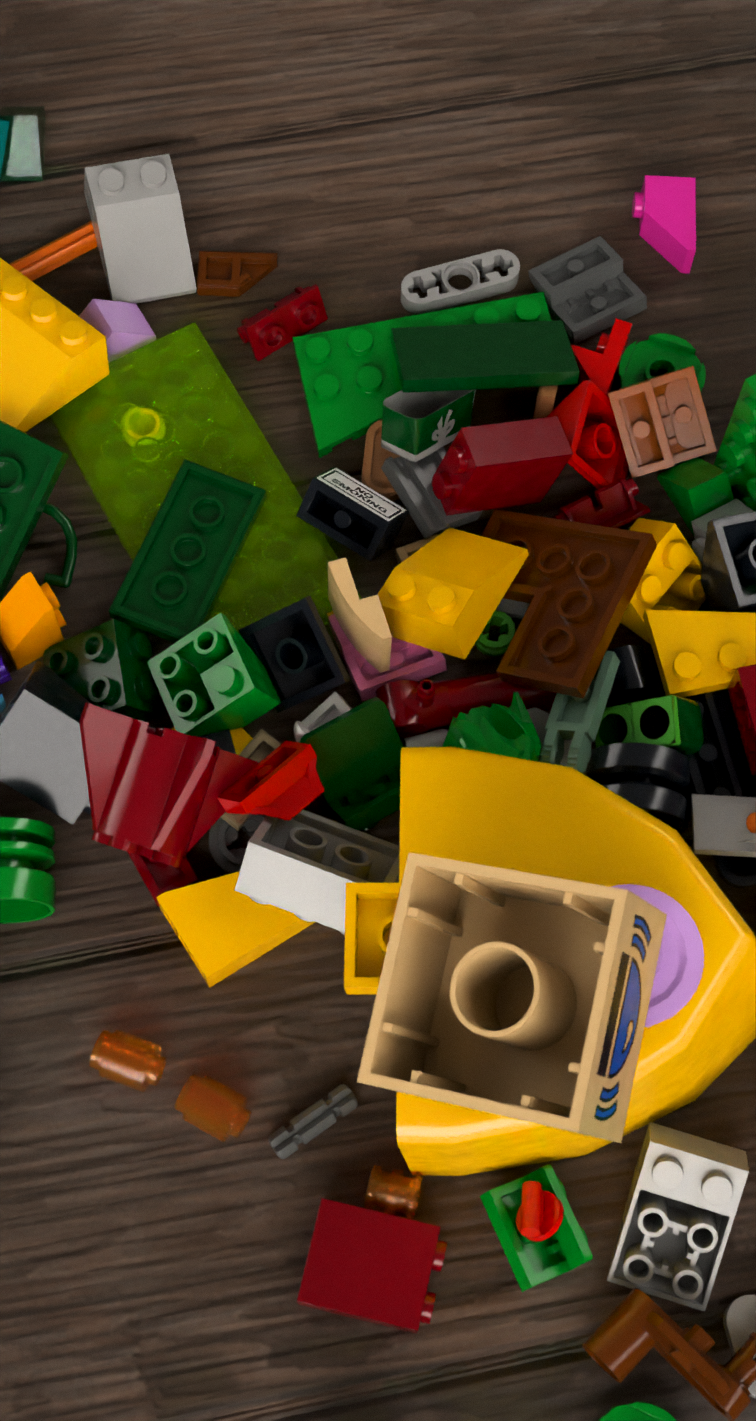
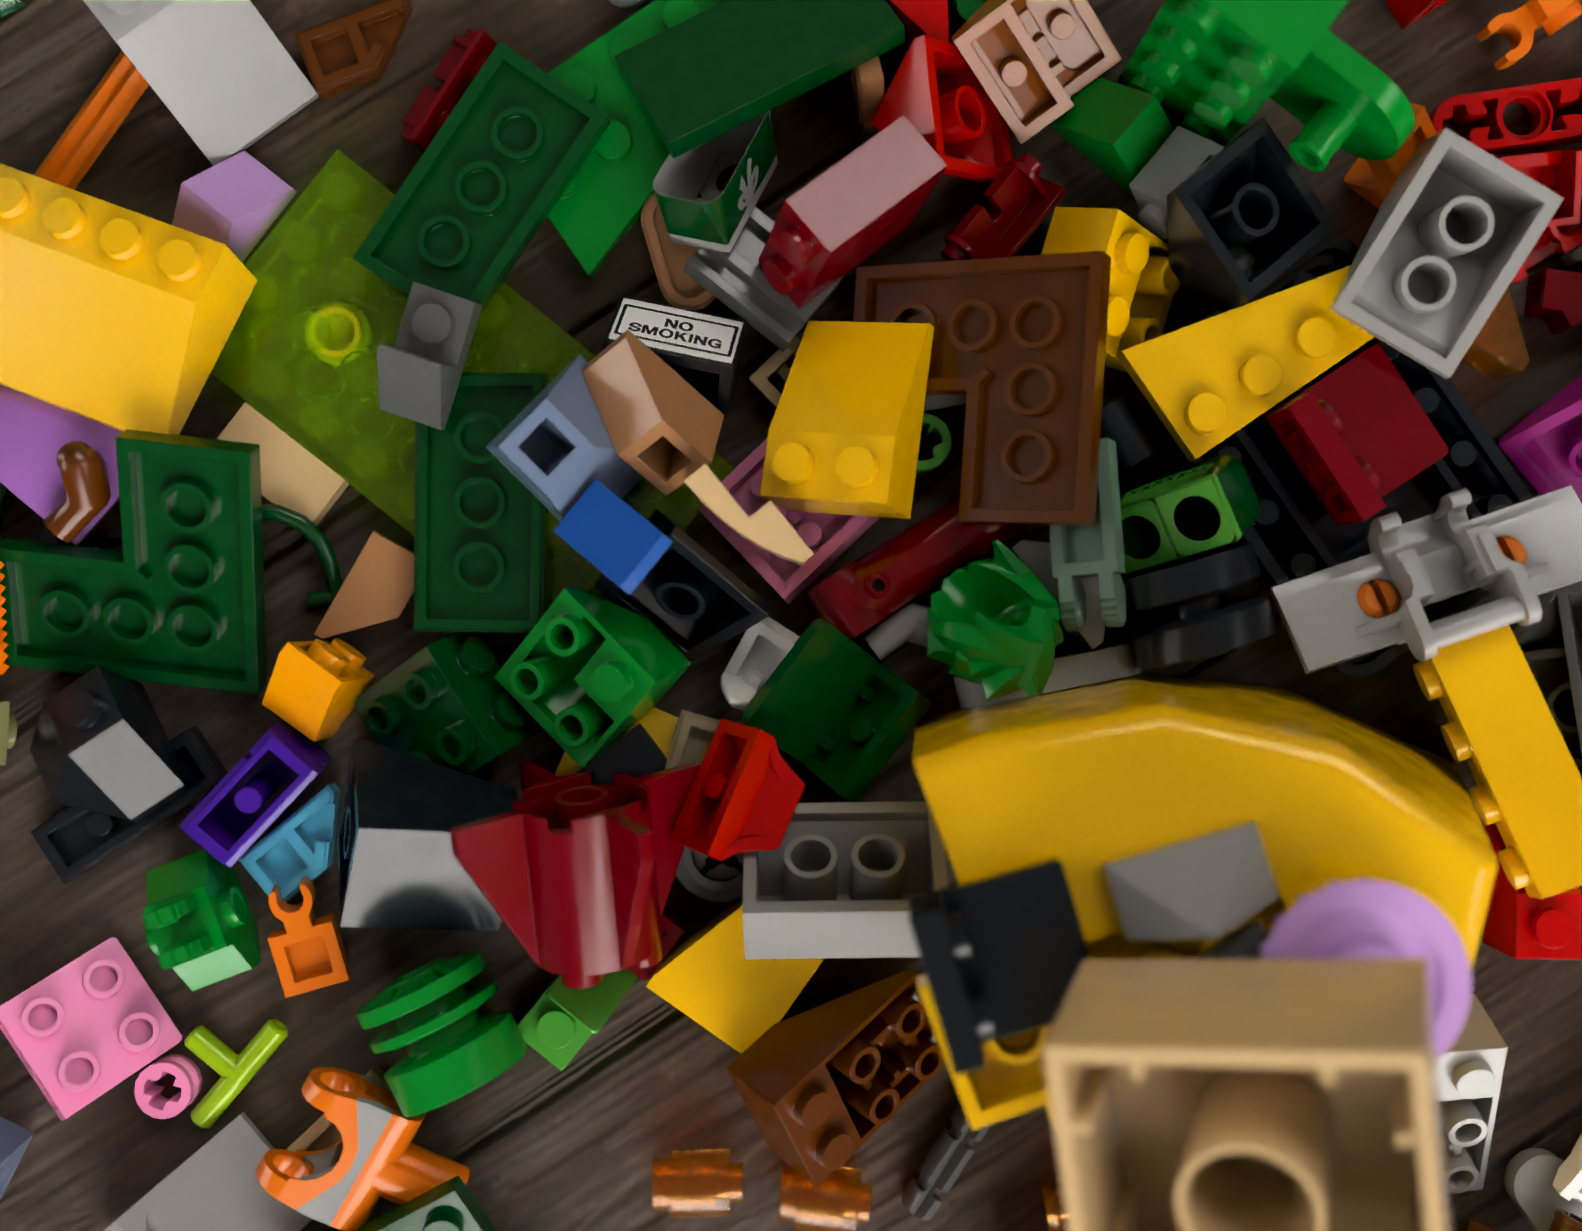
camera: 15 degrees left, 20 degrees up
none -> tan tile [217,402,351,526]
none -> medium nougat tile [314,530,414,639]
none -> dark green plate [353,41,611,317]
none -> dark grey slope [377,282,483,430]
none -> sand blue slope [486,354,643,522]
none -> bright green slope [517,968,638,1071]
none -> blue slope [553,479,673,595]
none -> medium nougat slope [582,330,724,496]
none -> reddish brown slope [726,968,946,1188]
none -> black bracket [909,858,1090,1075]
none -> light grey slope [1103,820,1279,941]

